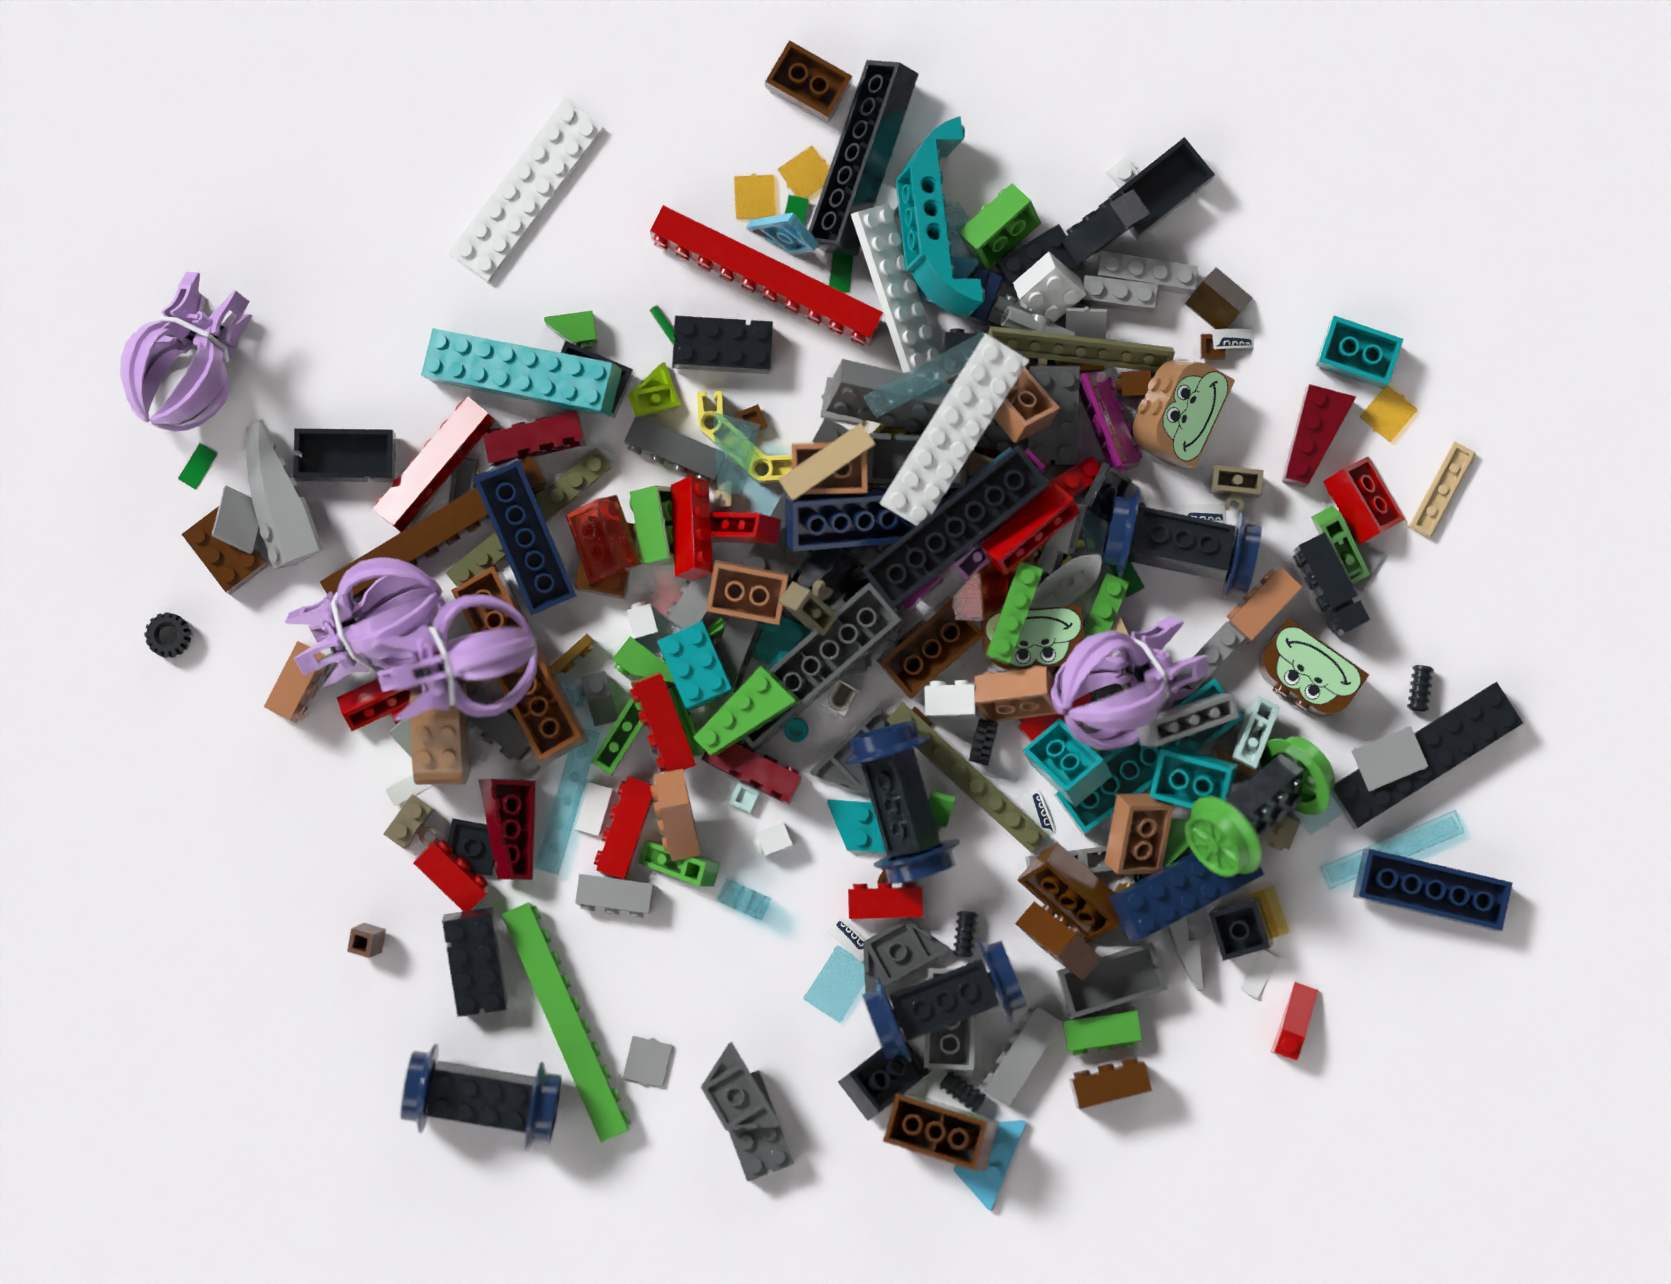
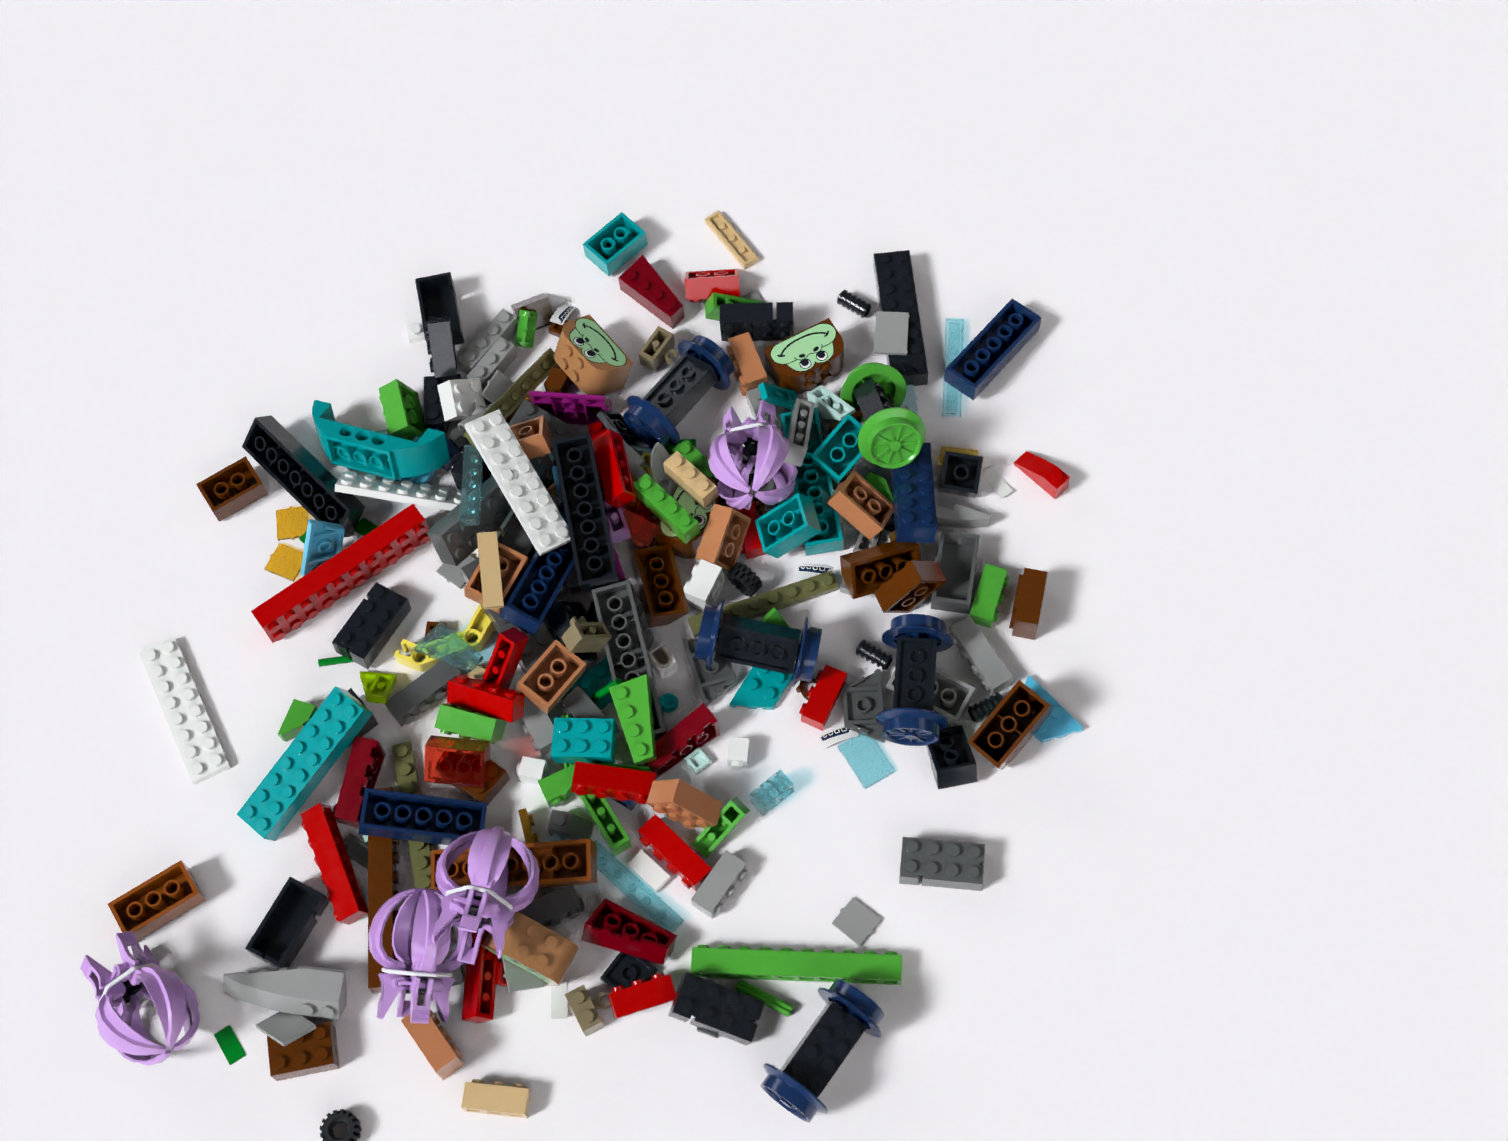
camera: 55 degrees left, 20 degrees down
reddish brown brick [347,923,386,958] -> none
dark grey wing [700,1041,781,1130] -> none
clear yellow piece [1359,385,1417,442] -> none
none -> dark orange brick [108,860,206,940]
none -> tan brick [461,1079,532,1118]
none -> bright green hinge [515,310,538,348]
none -> green piece [591,678,623,701]
none -> tan brick [663,451,718,509]
none -> bright green axle [735,980,793,1016]
none -> teal plate [758,382,798,412]

